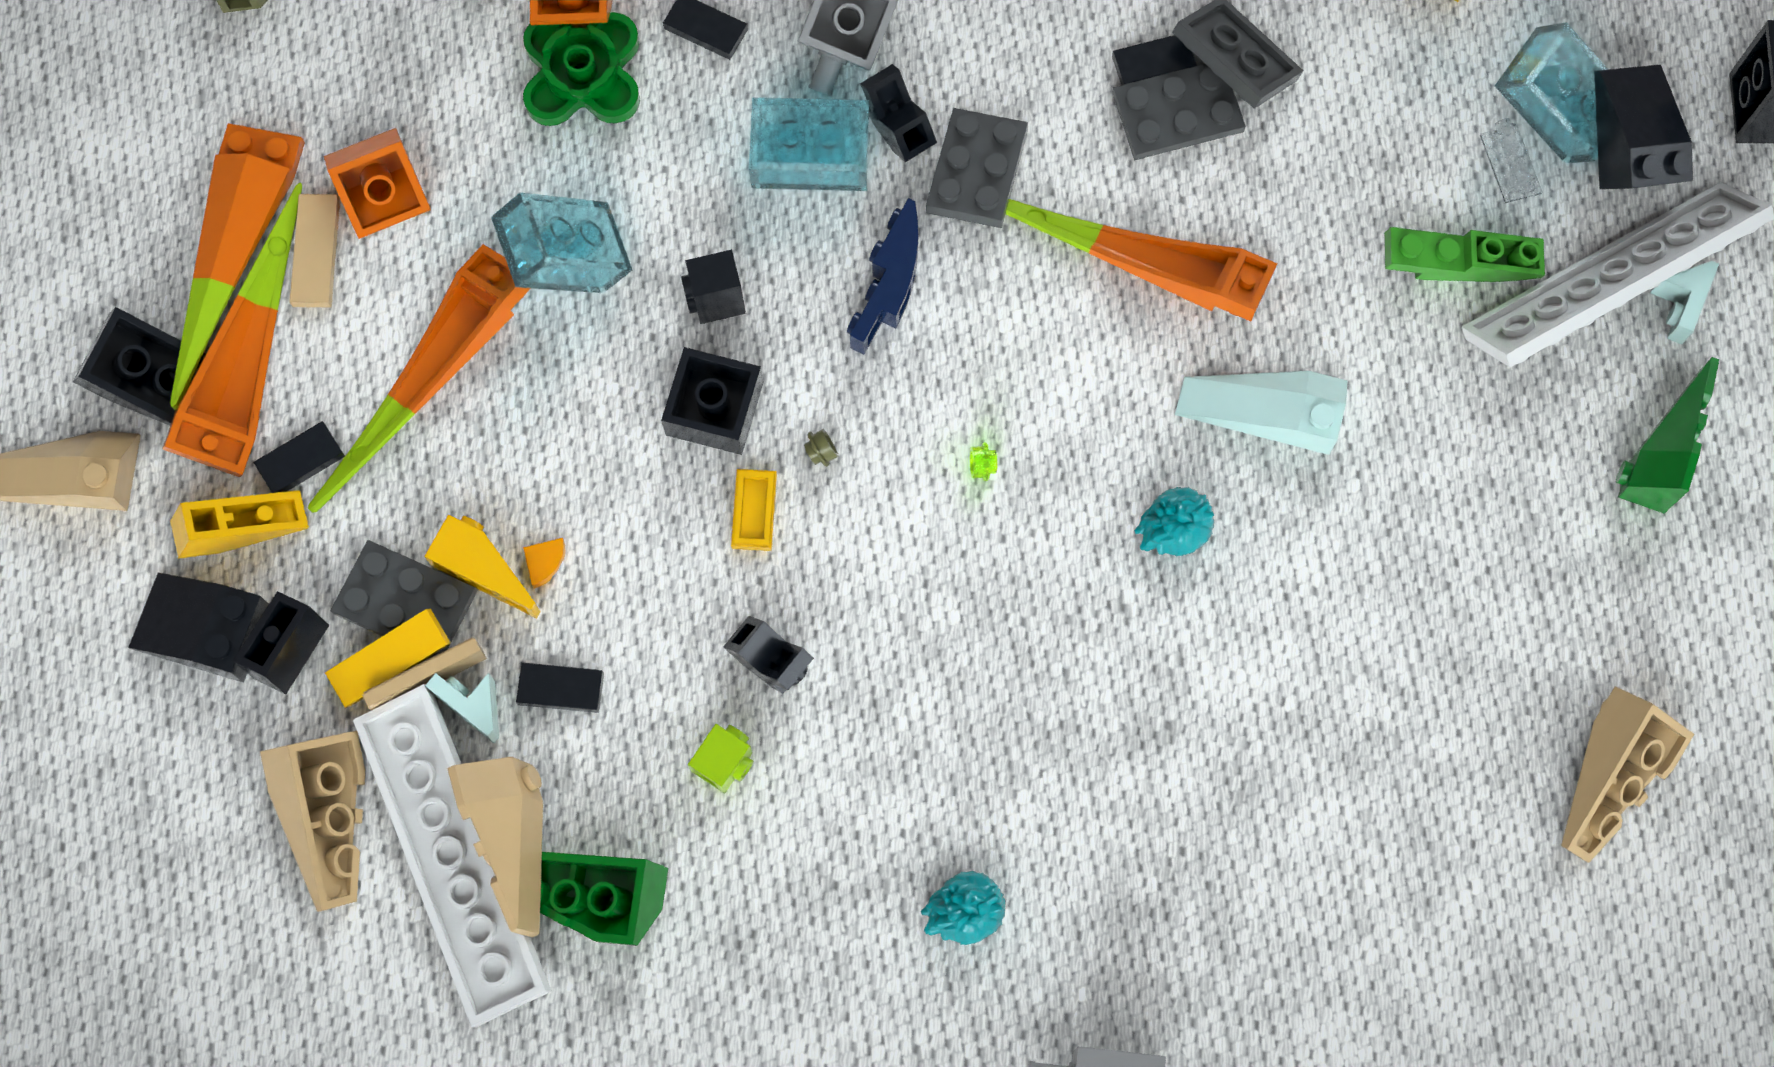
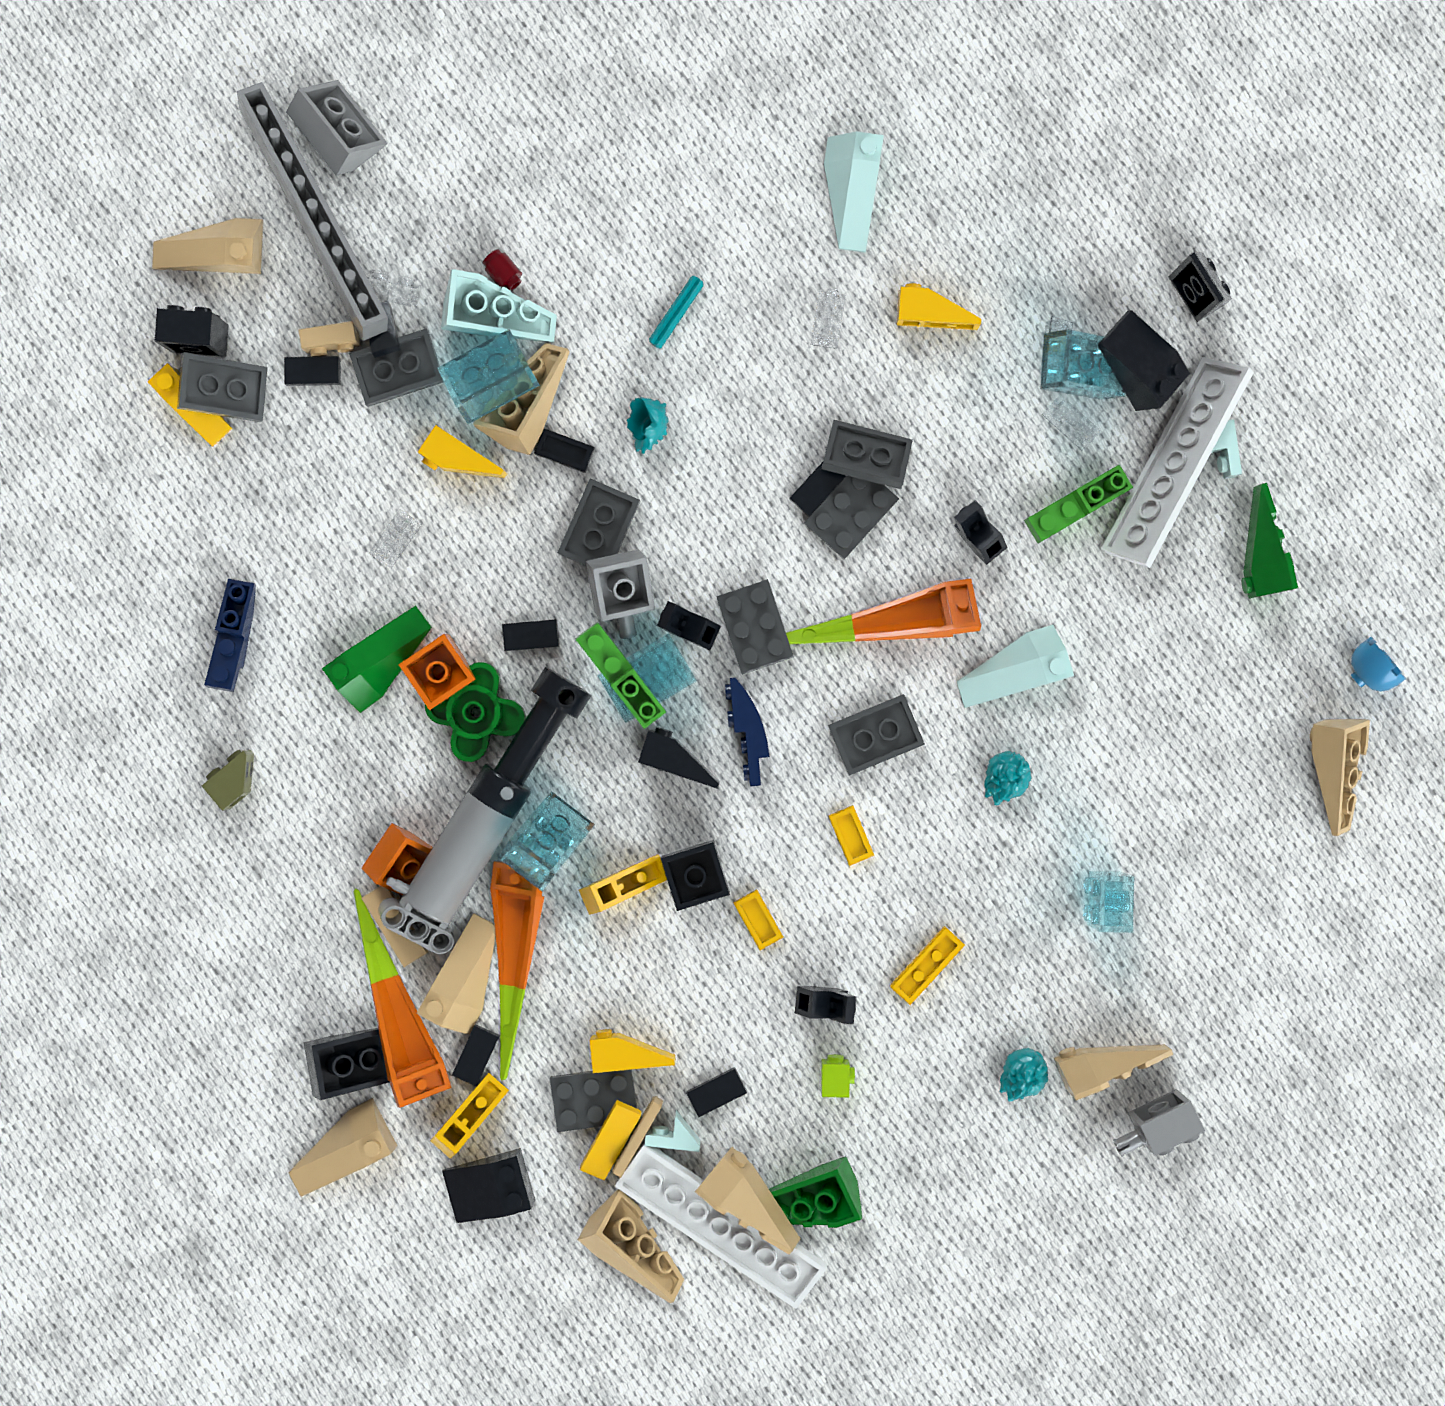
camera: 30 degrees left, 15 degrees up
orange plate [170,123,305,410] -> none
black brick [233,591,329,694] -> none
light orange tile [523,538,565,589] -> none
black brick [681,249,746,325] -> none
olive plate [804,429,839,467] -> none
clear neon green plate [969,442,997,481] -> none
none -> light grey piece [378,667,592,954]
none -> tan wedge [417,913,496,1035]
none -> bright green slope [575,621,666,729]
none -> yellow slope [578,854,667,915]
none -> black slope [638,727,720,789]
none -> dark grey plate [828,694,925,776]
none -> yellow tile [828,805,875,866]
none -> yellow tile [889,926,965,1005]
none -> black brick [954,500,1008,565]
none -> tan wedge [1054,1044,1174,1100]
none -> clear light blue brick [1084,871,1134,933]
none -> dark azure cylinder [1351,636,1406,692]

